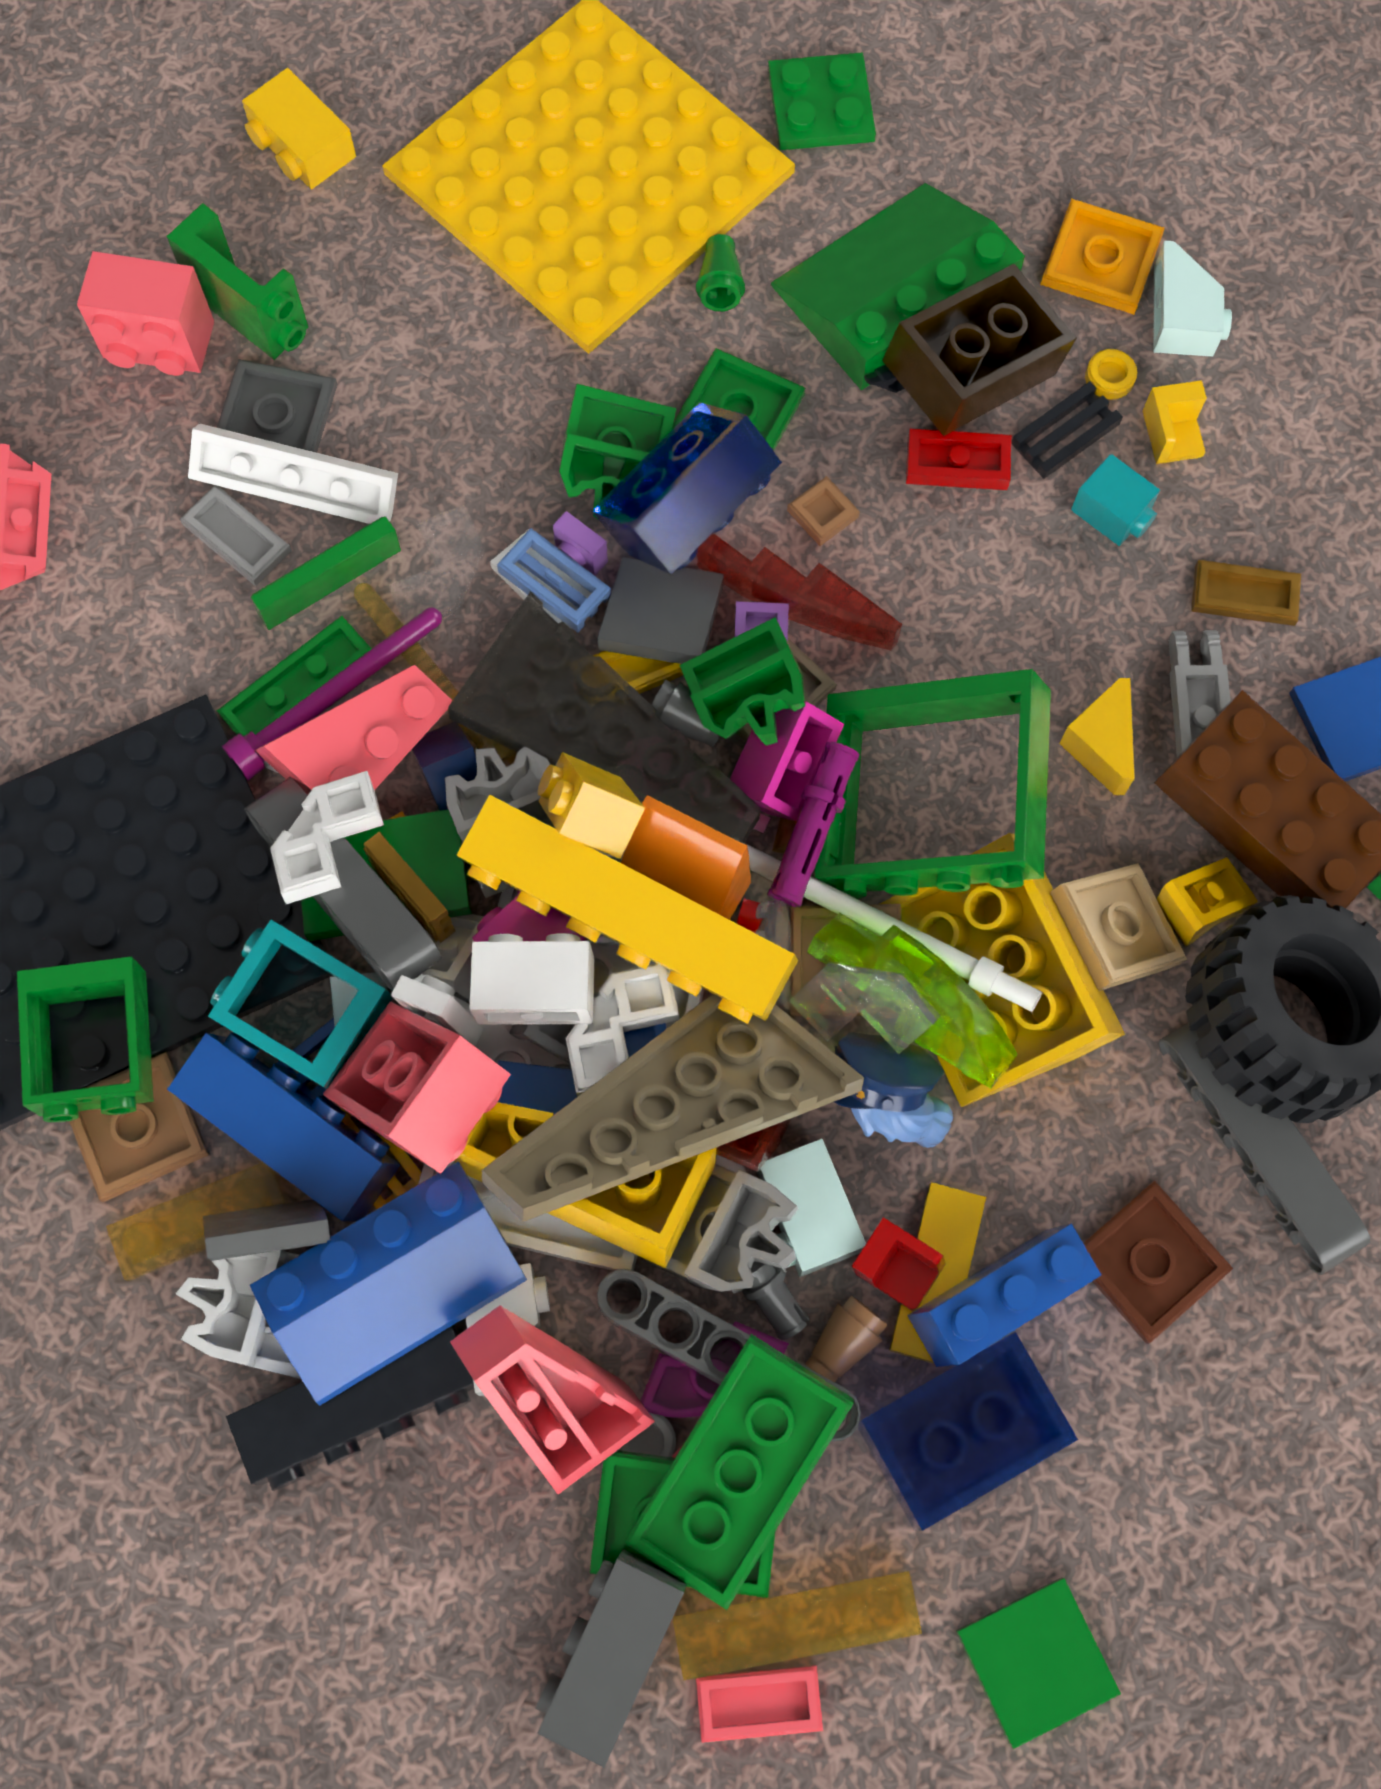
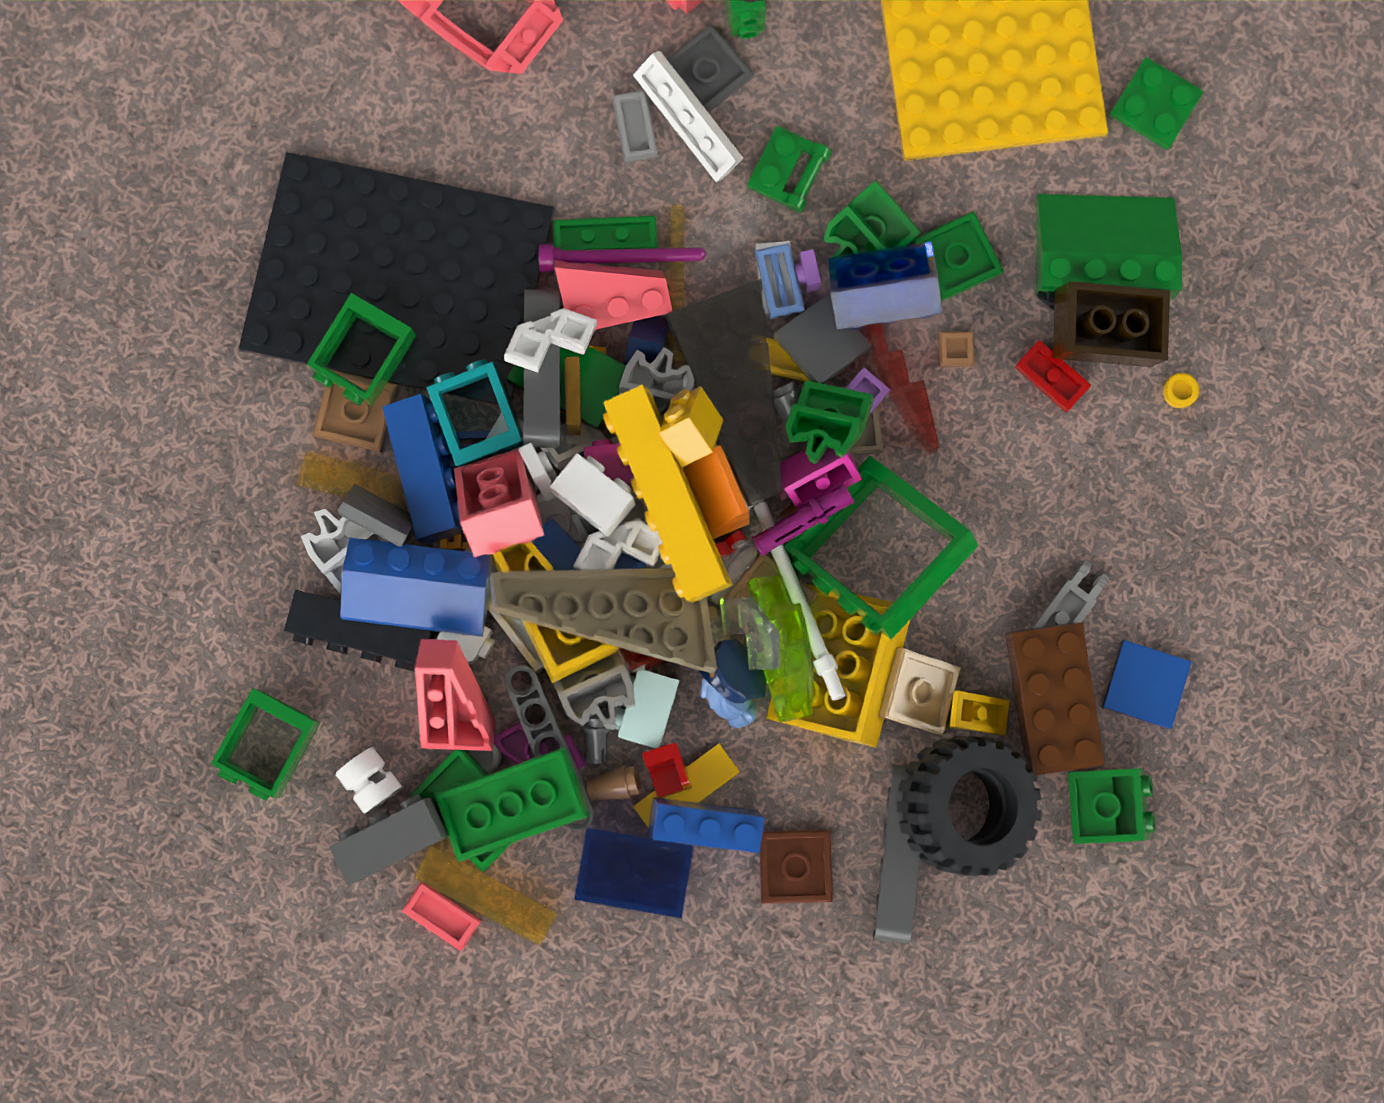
camera: 40 degrees right, 10 degrees up
green tile [251,516,401,630] -> none
green cone [696,234,745,312] -> none
green tile [955,1577,1121,1750] -> none
black tile [1011,381,1123,479] -> none
light orange tile [1040,198,1165,315] -> none
yellow slope [1059,678,1135,795] -> none
teal brick [1071,454,1160,546] -> none
yellow panel [1142,380,1207,464] -> none
light aqua slope [1153,241,1232,357] -> none
pearl gold tile [1191,560,1301,626] -> none
none -> green window [210,688,321,801]
none -> white wheel [335,747,403,815]
none -> green plate [747,125,832,213]

